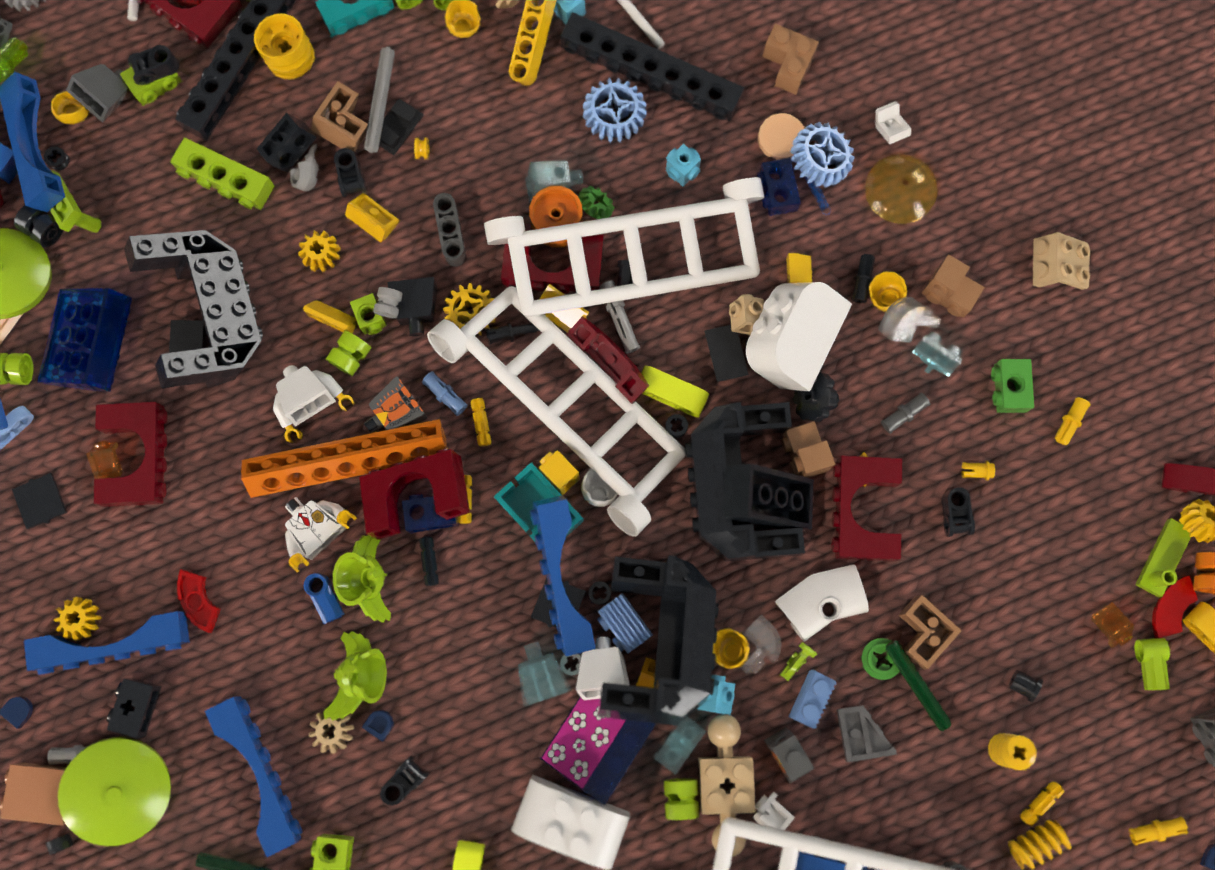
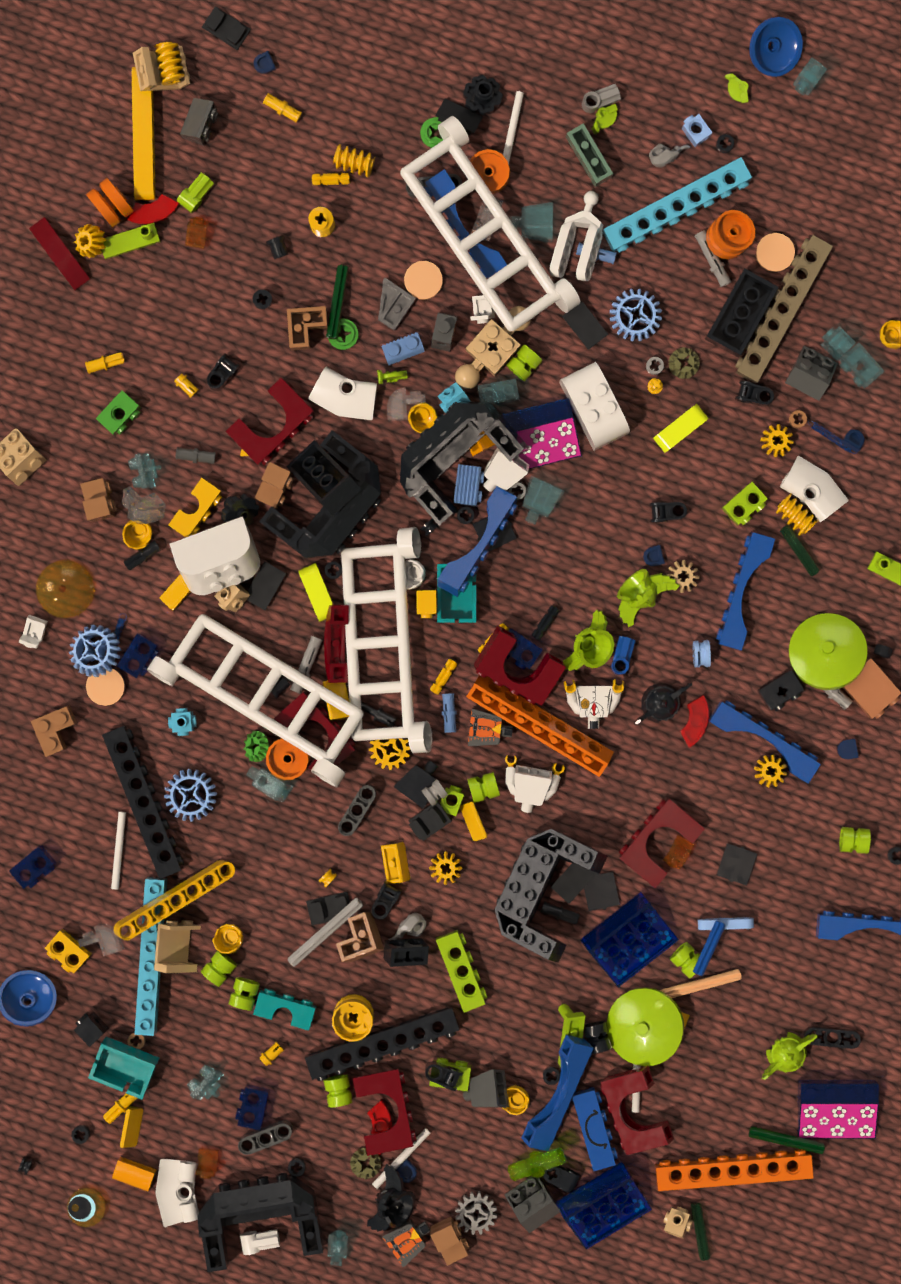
camera: 140 degrees left, 10 degrees up
none -> yellow arch [168,478,223,537]
none -> black bush [253,289,272,310]
none -> light nougat tile [404,261,443,300]
none -> black piece [409,801,452,841]
none -> black bush [420,518,439,536]
none -> black axle [540,901,580,925]
none -> black piece [584,871,620,911]
none -> black helmet [634,683,692,725]
none -> light blue wheel [692,640,711,667]

